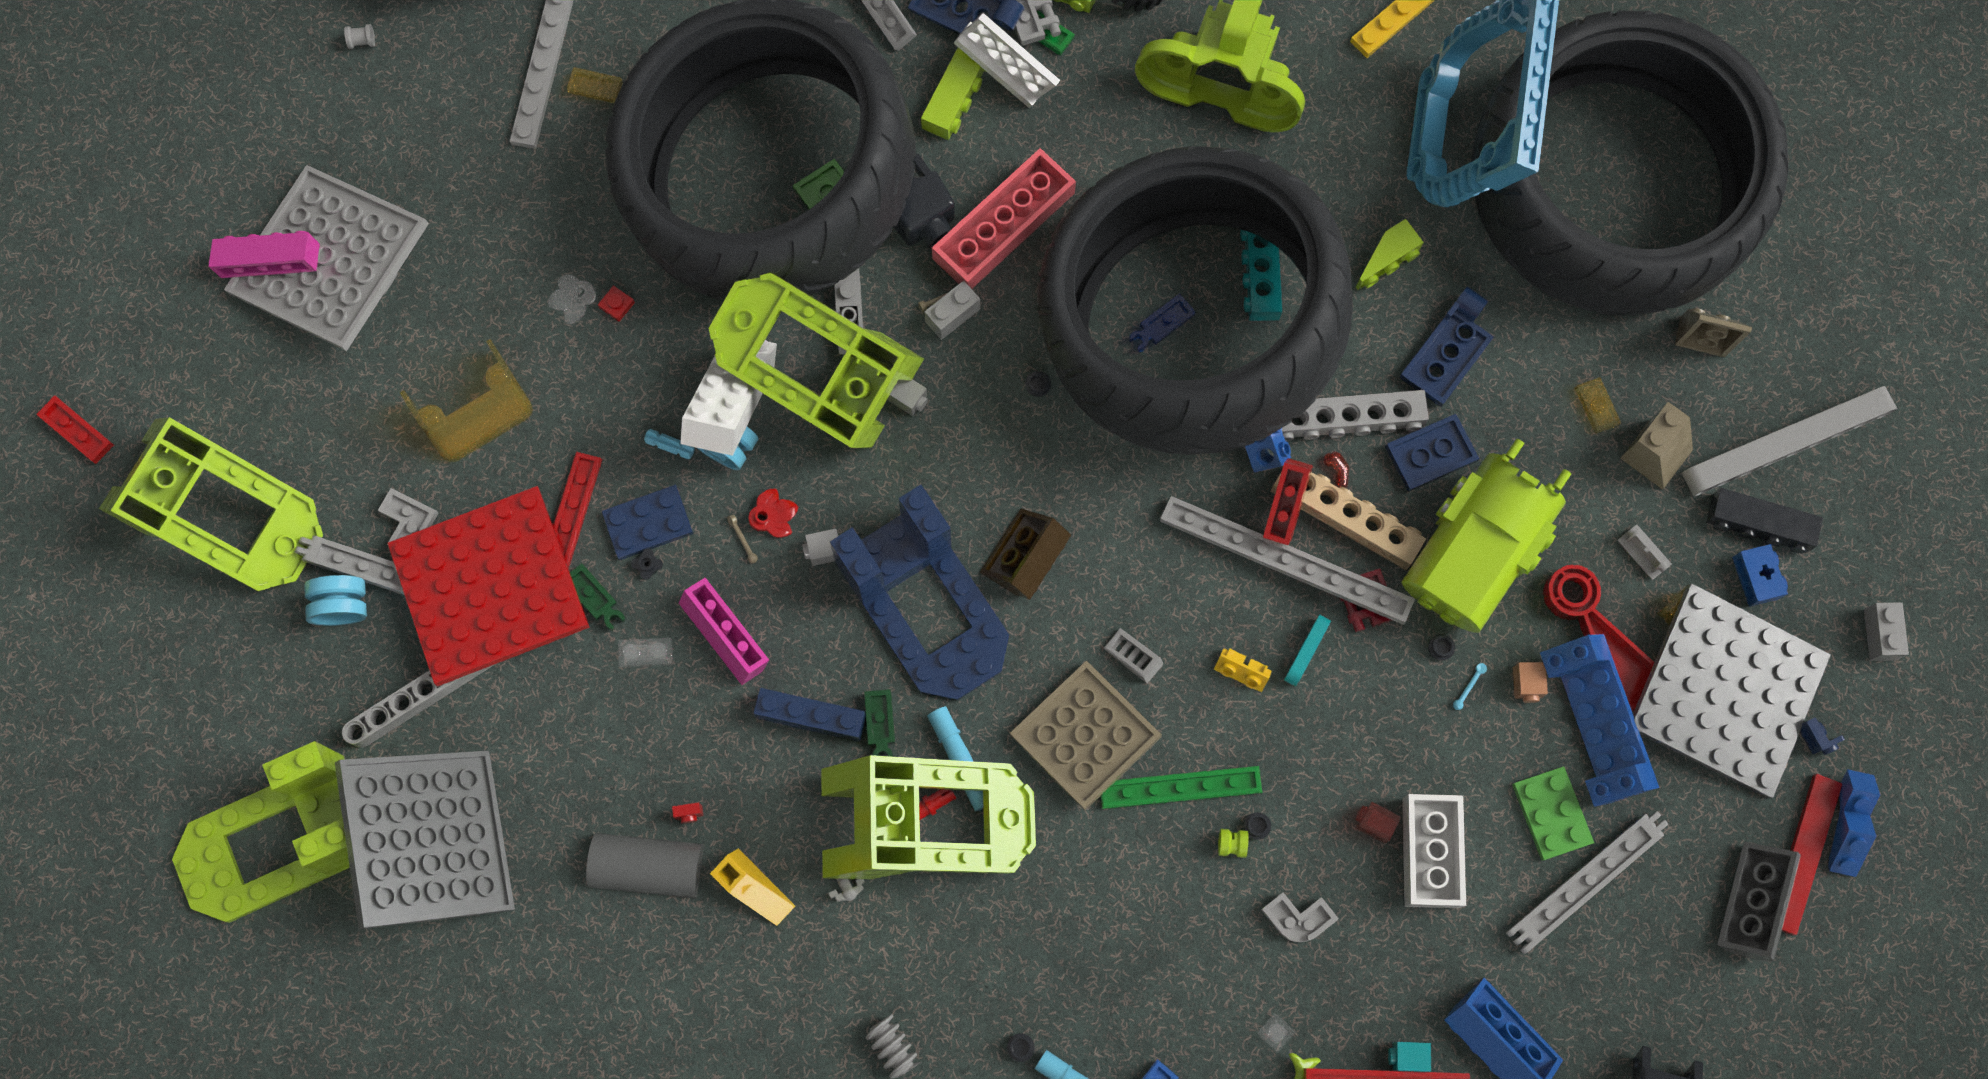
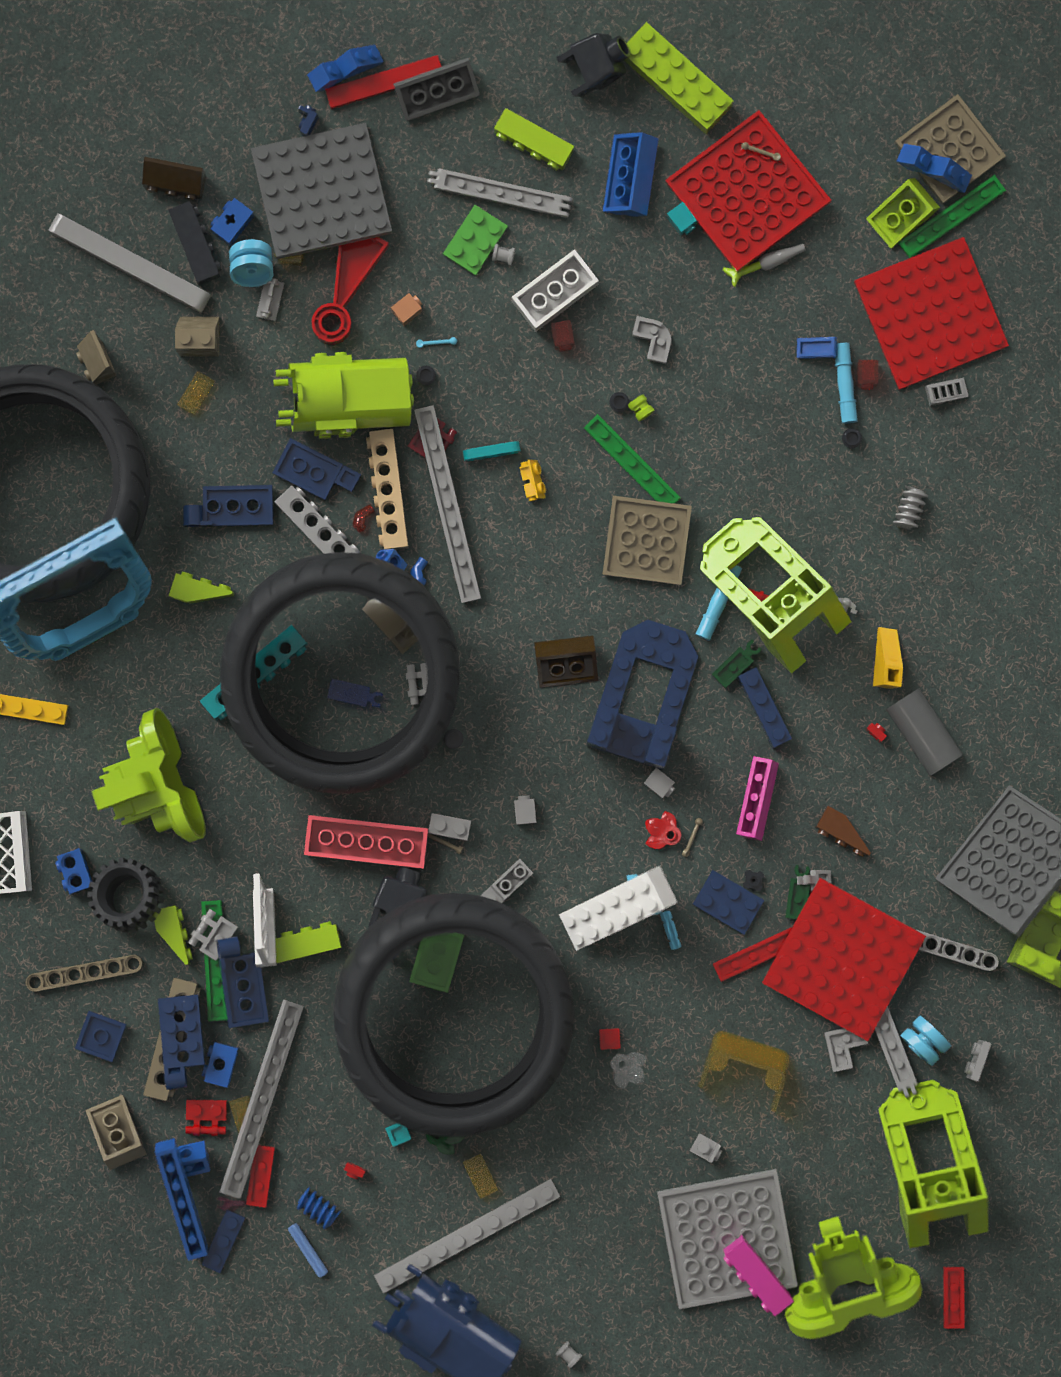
camera: 125 degrees left, 10 degrees up
clear plate [618,638,673,668] -> none
lime bracket [708,273,924,448] -> none
light grey slope [1104,628,1163,683] -> none
clear plate [1256,1013,1296,1053] -> none
red brick [1263,458,1313,545] -> none
blue plate [1540,634,1659,807] -> none
light grey brick [1864,603,1909,661] -> none
none -> dark brown slope [142,157,207,201]
none -> medium azure wheel [229,239,274,287]
none -> dark blue plate [334,465,362,492]
none -> blue arm [410,557,428,585]
none -> light grey bush [492,244,515,265]
none -> lime brick [494,108,574,171]
none -> light grey bracket [689,1133,722,1163]
none -> lime piece [785,1216,922,1339]
none -> light grey plate [797,870,831,891]
none -> reddish brown slope [816,806,871,857]
none -> light grey plate [964,1040,991,1082]

